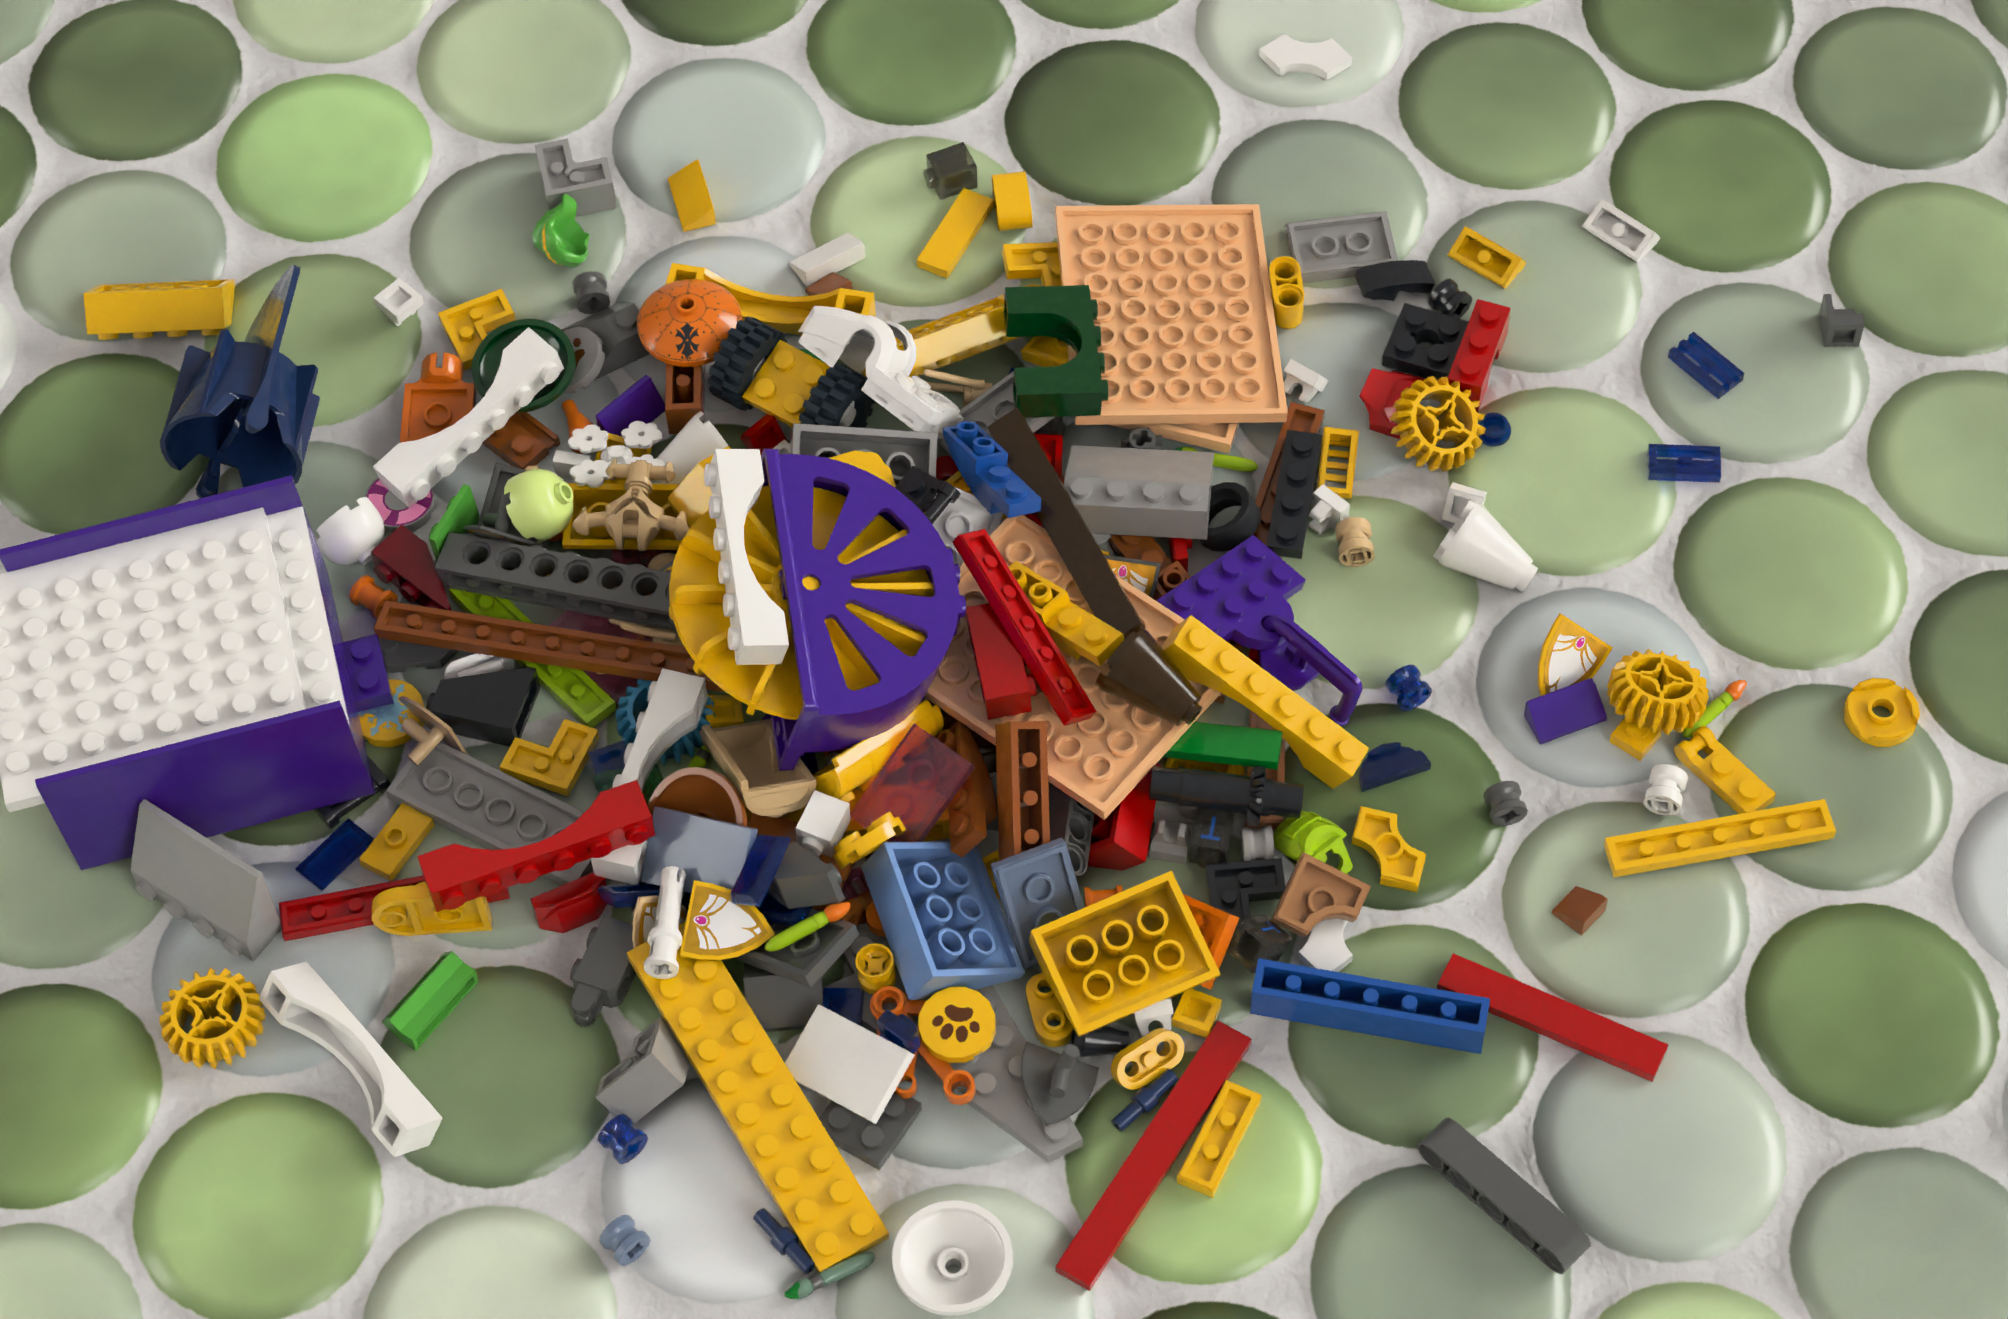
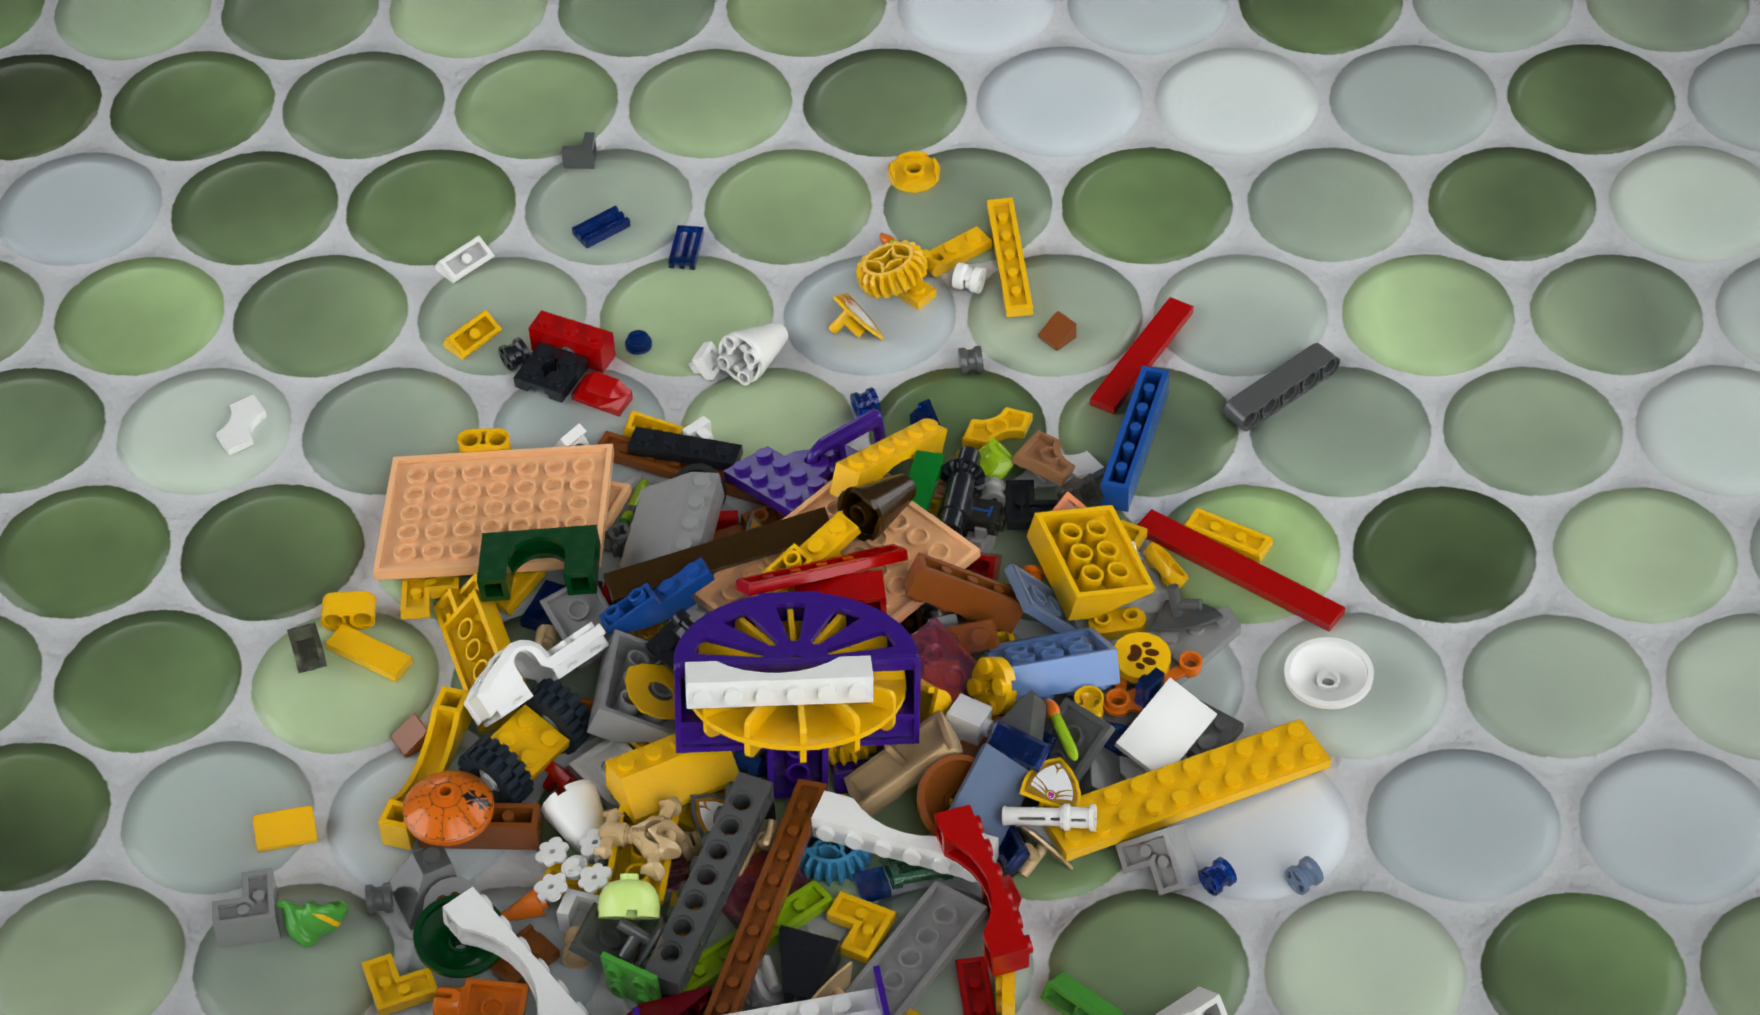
camera: 85 degrees left, 10 degrees down
dark grey hinge [570,915,637,1027] -> none
dark purple slope [595,374,665,436] -> none
dark blue bar [753,1208,815,1274] -> none
sand green piece [784,1252,875,1299] -> none
white slope [789,233,866,287] -> none
black cone [1071,1025,1129,1057] -> none
dark blue bar [1111,1069,1178,1132] -> none
light grey tile [1285,211,1398,283] -> none
tan wheel [1335,517,1375,567] -> none
black slope [1354,260,1435,301] -> none
yellow gear [1390,376,1486,472] -> none
dark purple slope [1524,678,1607,745] -> none

